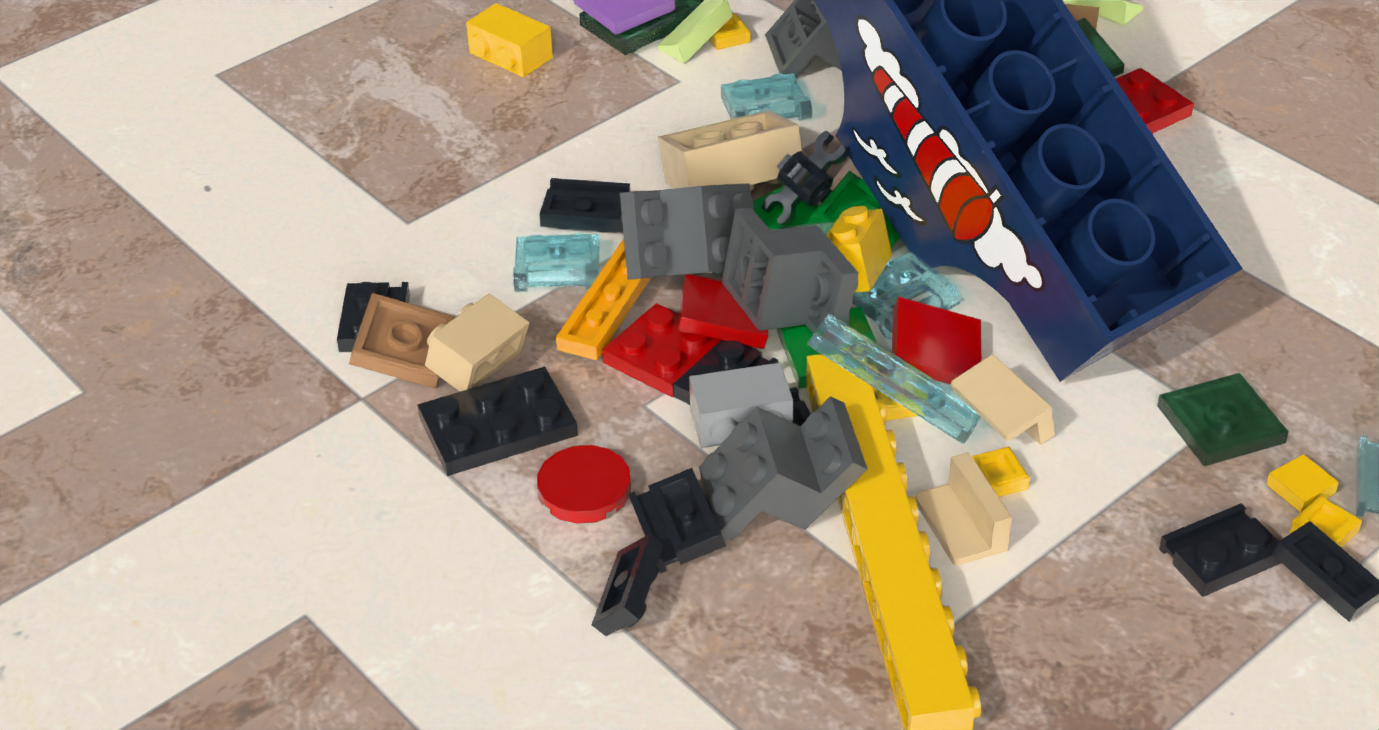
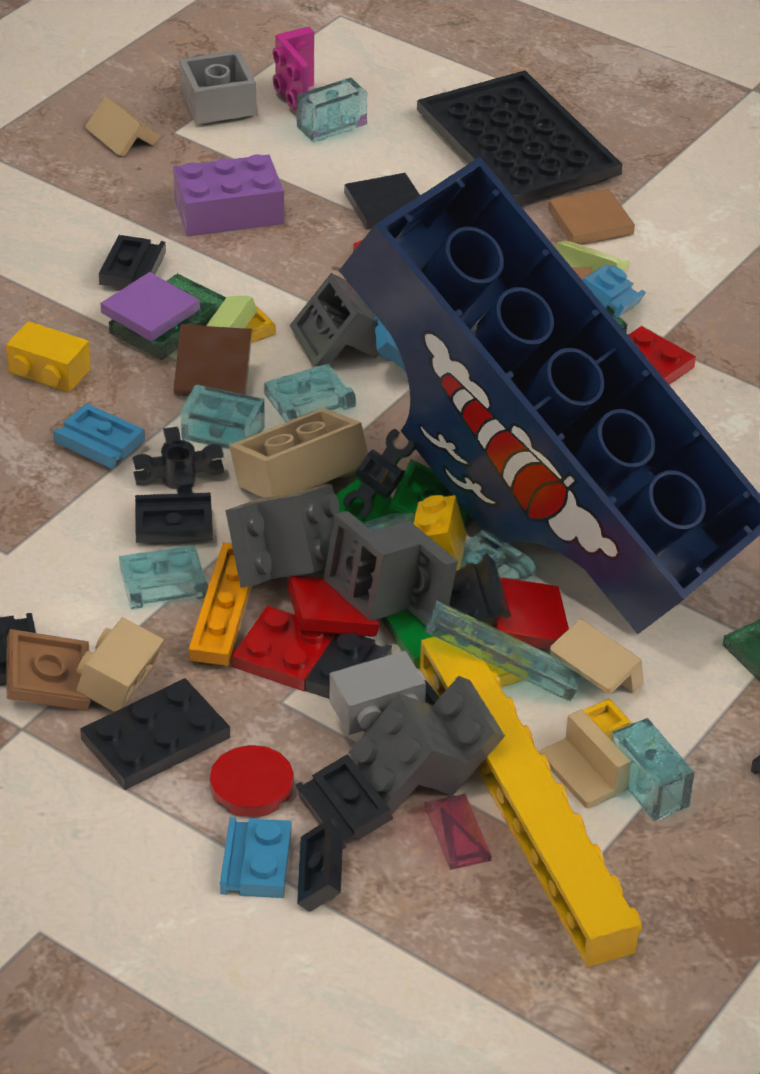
camera: 15 degrees left, 0 degrees up
none -> dark azure plate [53,403,145,469]
none -> black pin [132,426,224,494]
none -> reddish brown tile [173,324,252,400]
none -> clear light blue brick [181,385,265,449]
none -> dark azure plate [220,817,292,898]
none -> clear pink slope [425,793,492,870]
none -> black plate [448,553,511,638]
none -> dark azure plate [583,264,646,318]
none -> clear light blue brick [611,718,695,821]

